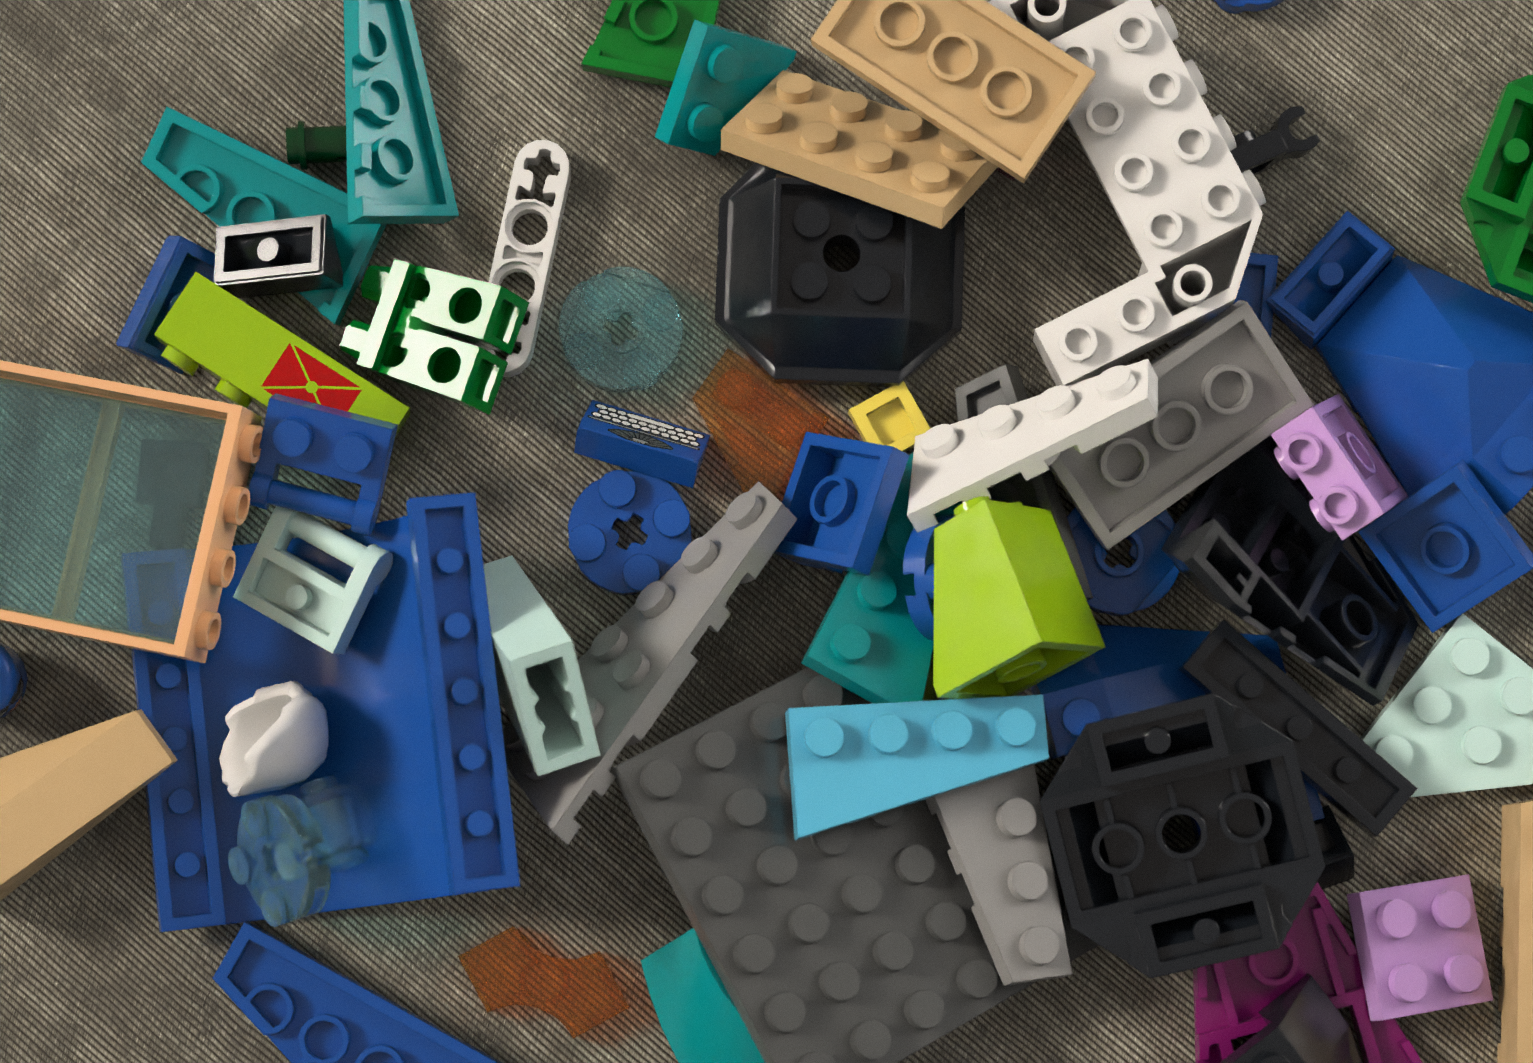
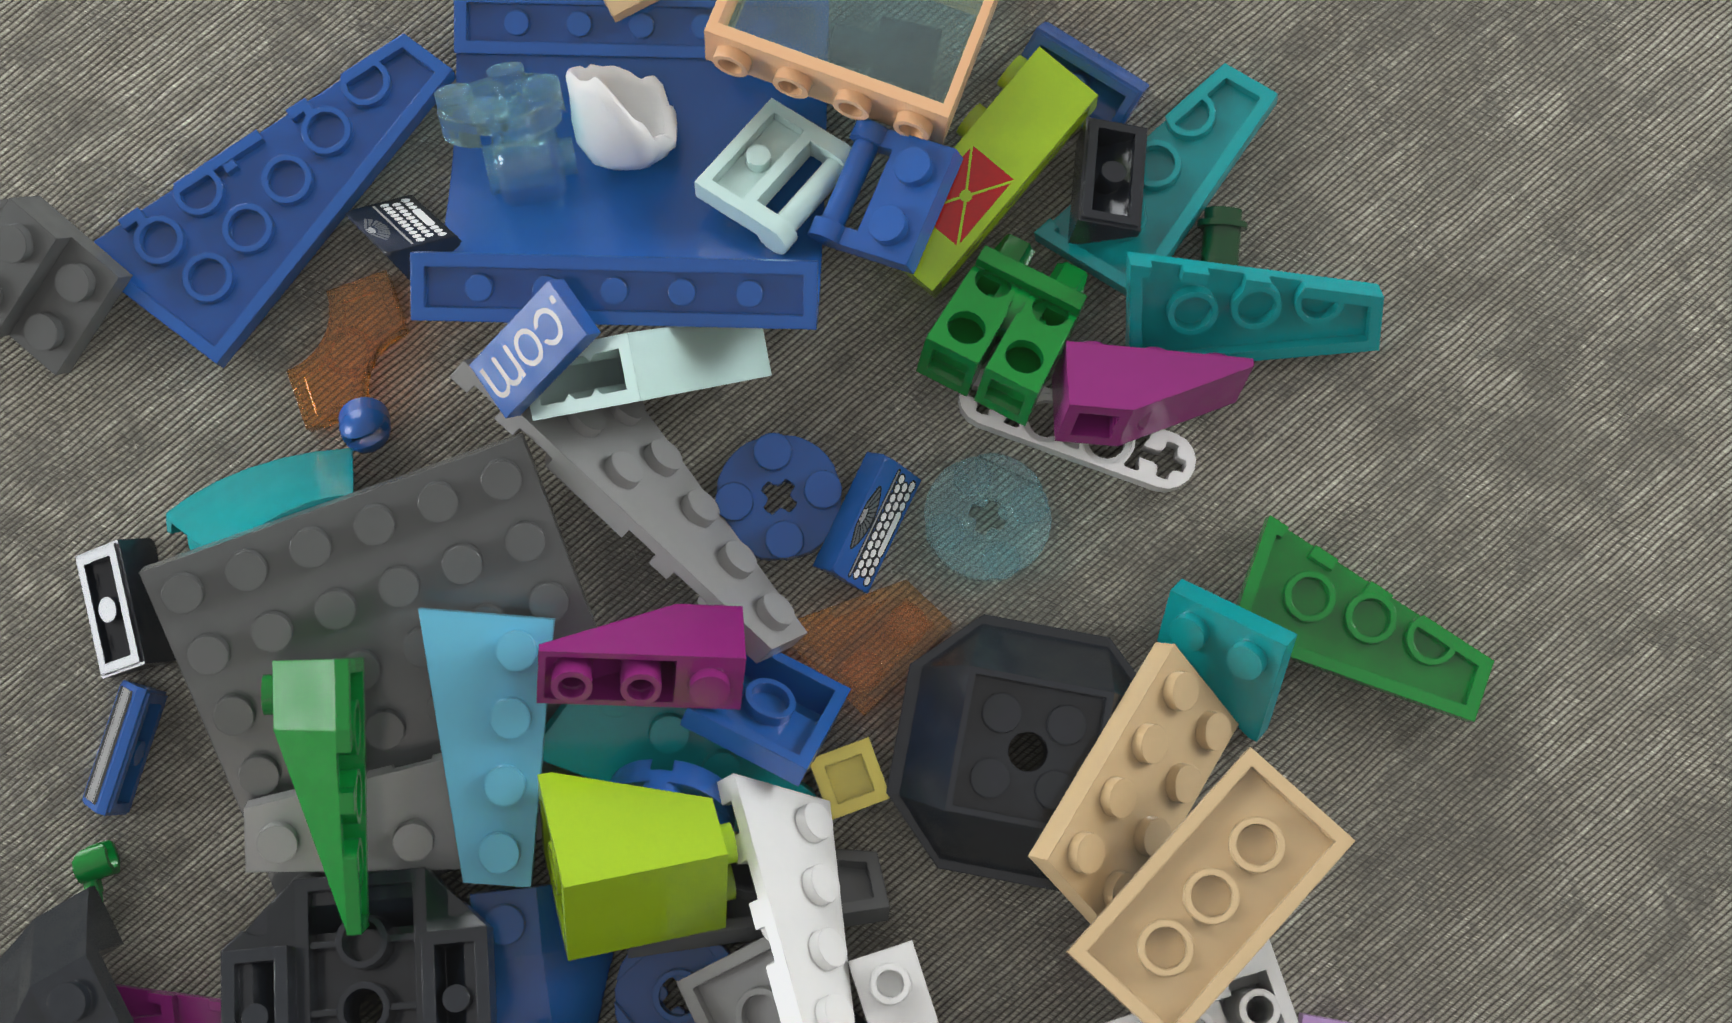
camera: 100 degrees right, 0 degrees up
none -> green wedge [261,657,369,936]
none -> blue hinge [338,397,391,454]
none -> slope [345,195,462,280]
none -> tile [469,279,601,418]
none -> magenta slope [536,604,746,710]
none -> magenta slope [1051,341,1254,446]

